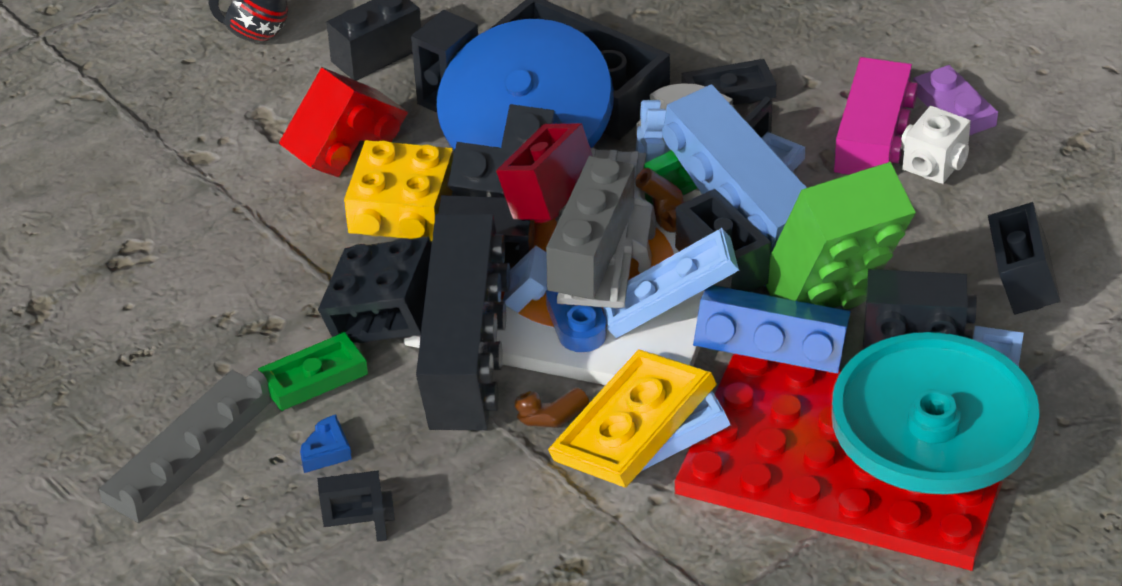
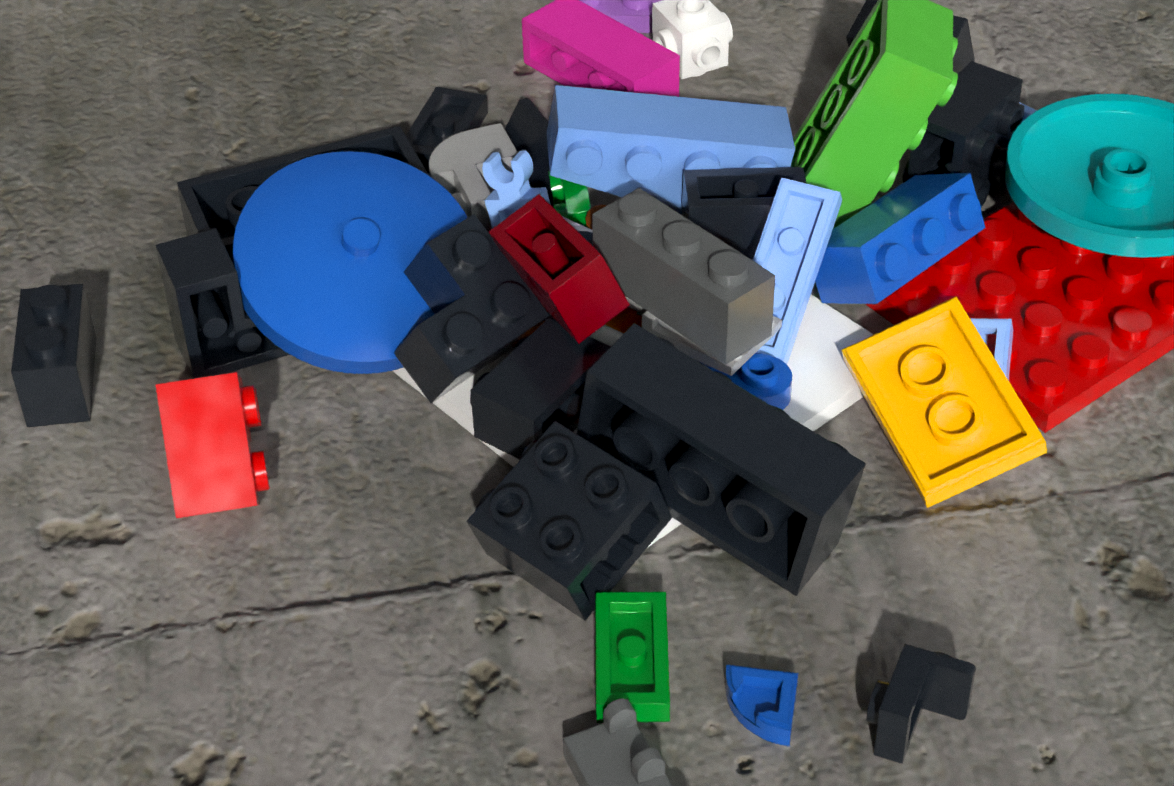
camera: 60 degrees left, 0 degrees up
yellow brick [344,140,454,241] -> none
reddish brown arm [514,387,590,428] -> none

